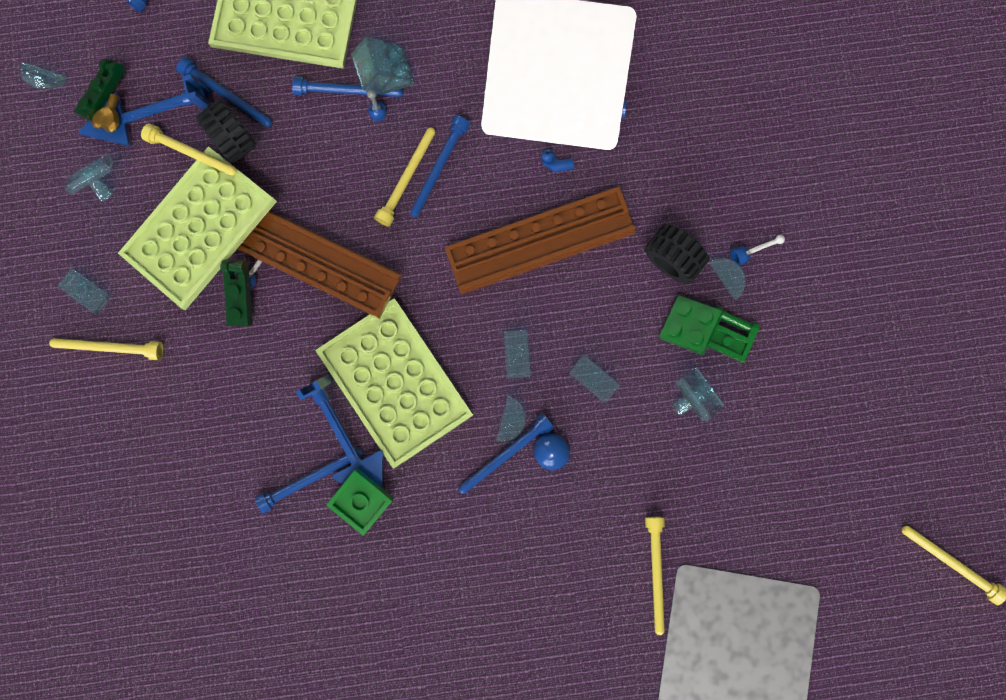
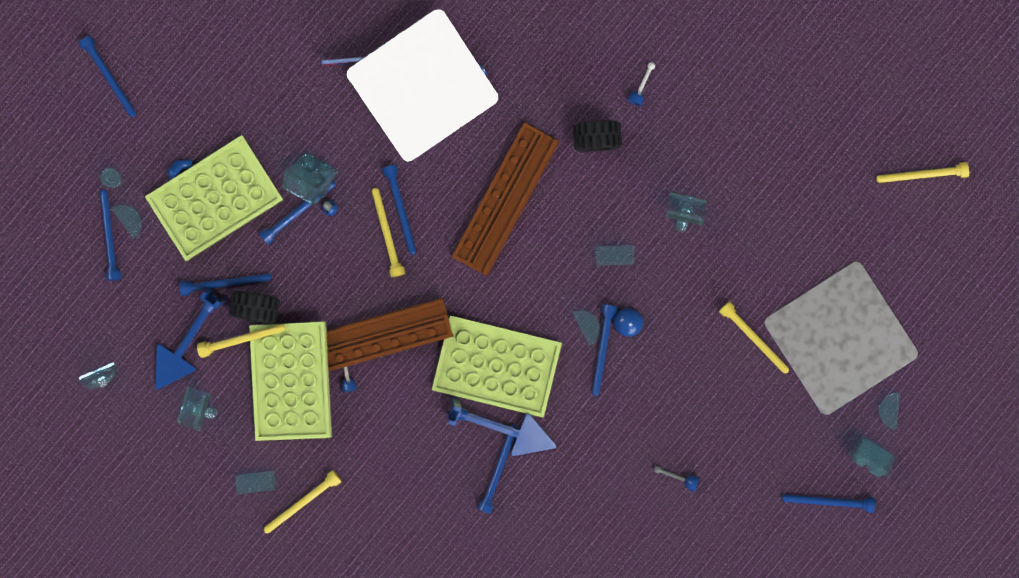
camera: 40 degrees left, 5 degrees up
dark green plate [74,58,124,121] -> none
pearl gold rock [91,94,120,133] -> none
dark green plate [220,260,253,326] -> none
green plate [326,468,394,536] -> none
clear light blue plate [503,330,531,379] -> none
blue arm [541,149,574,172] -> none
green plate [659,295,723,356] -> none
clear light blue plate [708,259,746,301] -> none
green plate [708,305,760,363] -> none
none -> hinge [654,466,700,492]

